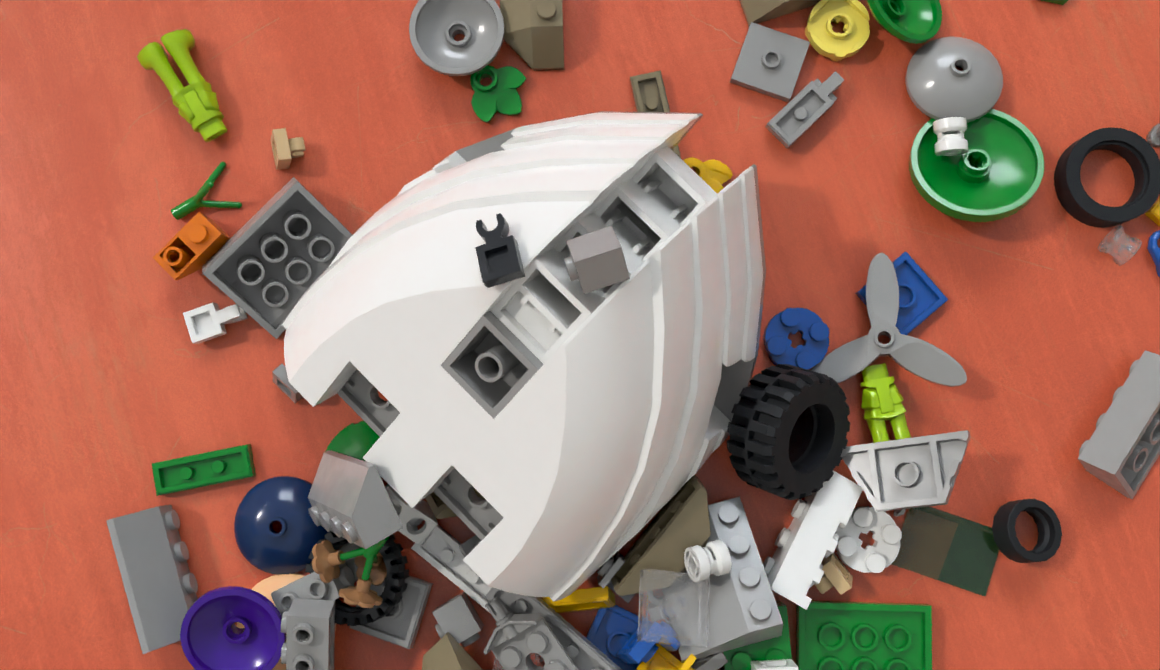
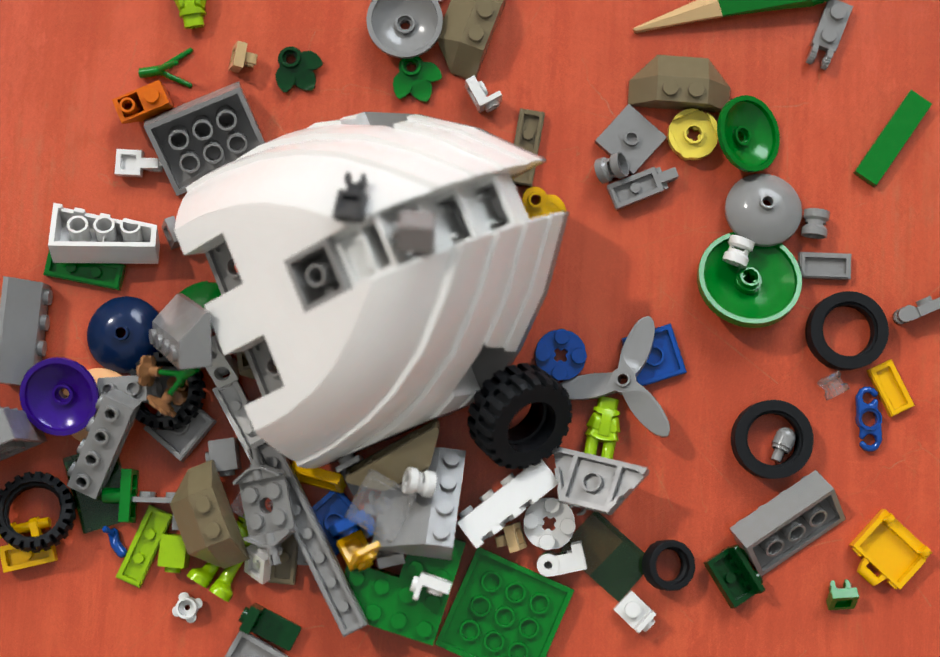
camera: 20 degrees right, 0 degrees up
none -> white wedge [48,202,160,264]
none -> dark green plate [275,46,323,93]
none -> white bracket [465,76,502,113]
none -> white leg [537,540,587,577]
none -> light grey wheel [594,152,629,184]
none -> white bracket [613,590,657,634]
none -> dark green bracket [703,545,765,608]
none -> black tyre [731,400,814,479]
none -> light grey cylinder [771,427,796,463]
none -> light grey tile [798,252,851,280]
none -> light grey wheel [801,208,830,239]

